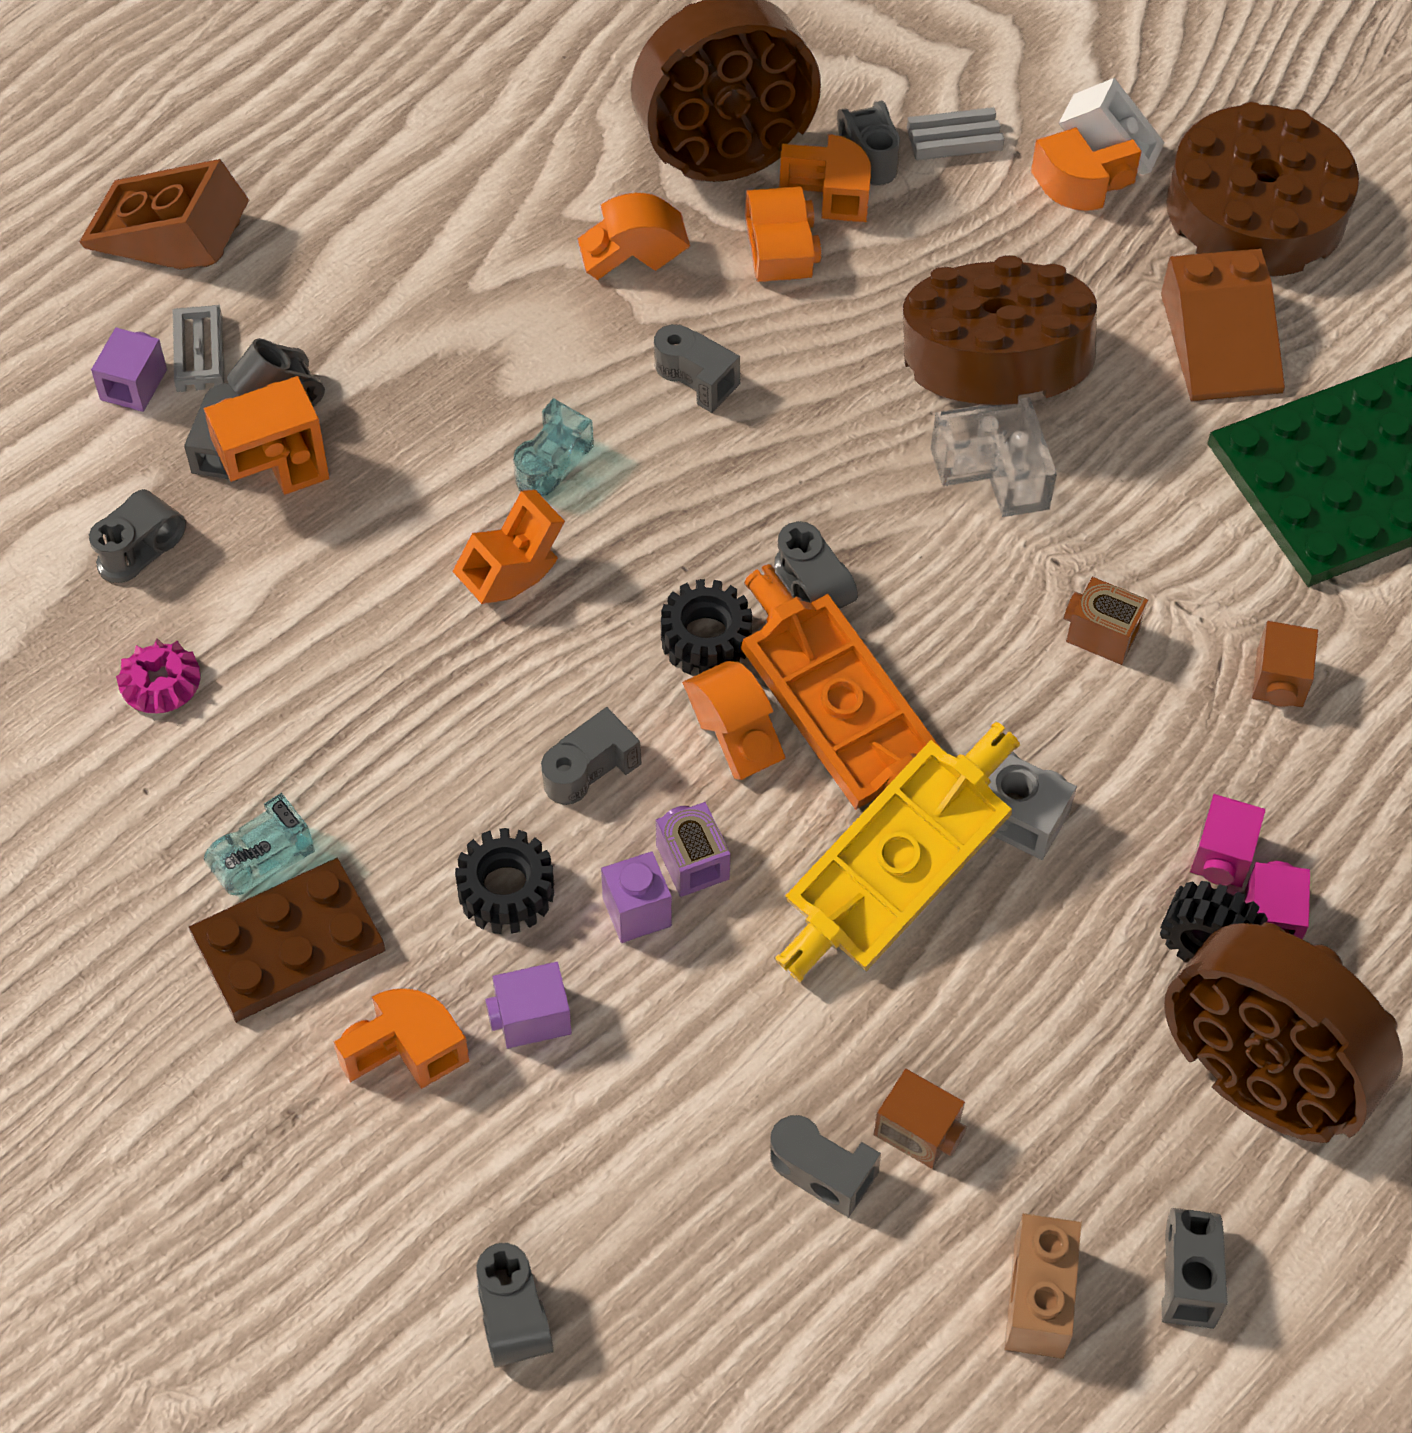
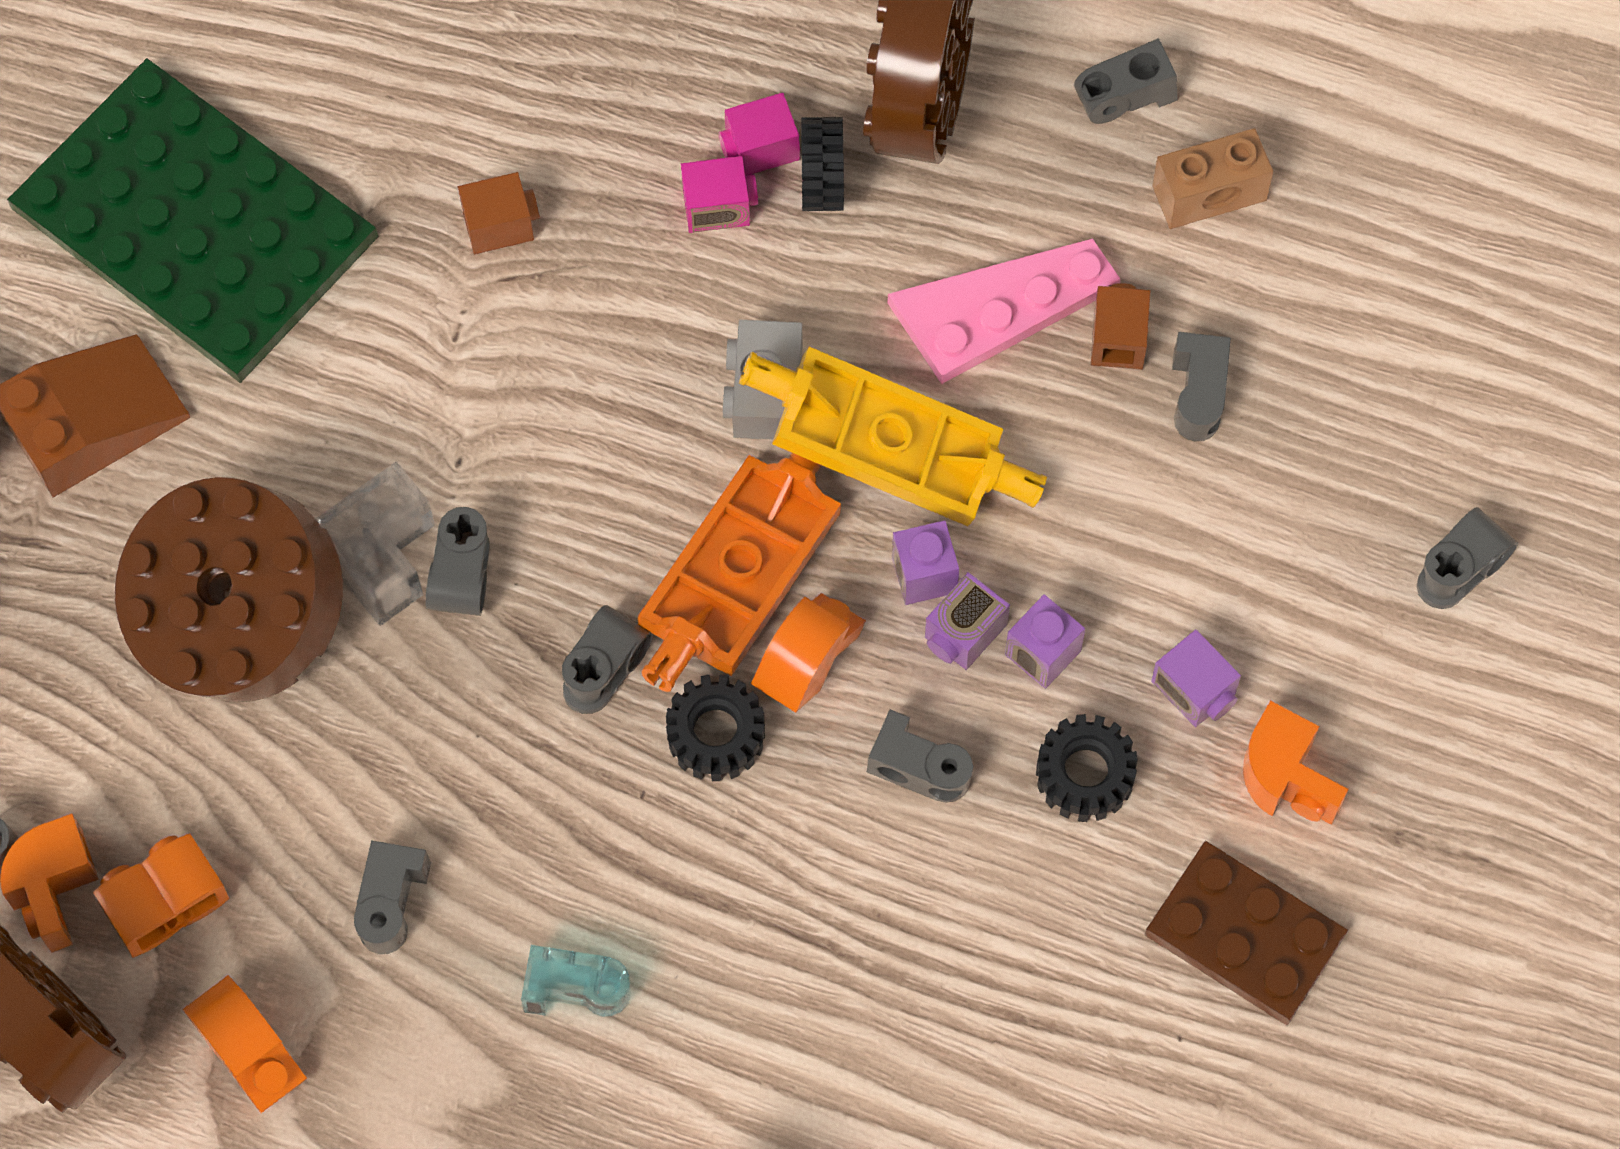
camera: 115 degrees left, 10 degrees up
clear light blue leg [204,792,315,896] -> none
orange brick [452,489,565,604] -> none
dark orange brick [1063,577,1148,665] -> none
none -> dark grey piece [426,507,490,616]
none -> bright pink wing [887,239,1120,384]
none -> medium lavender brick [892,520,959,605]

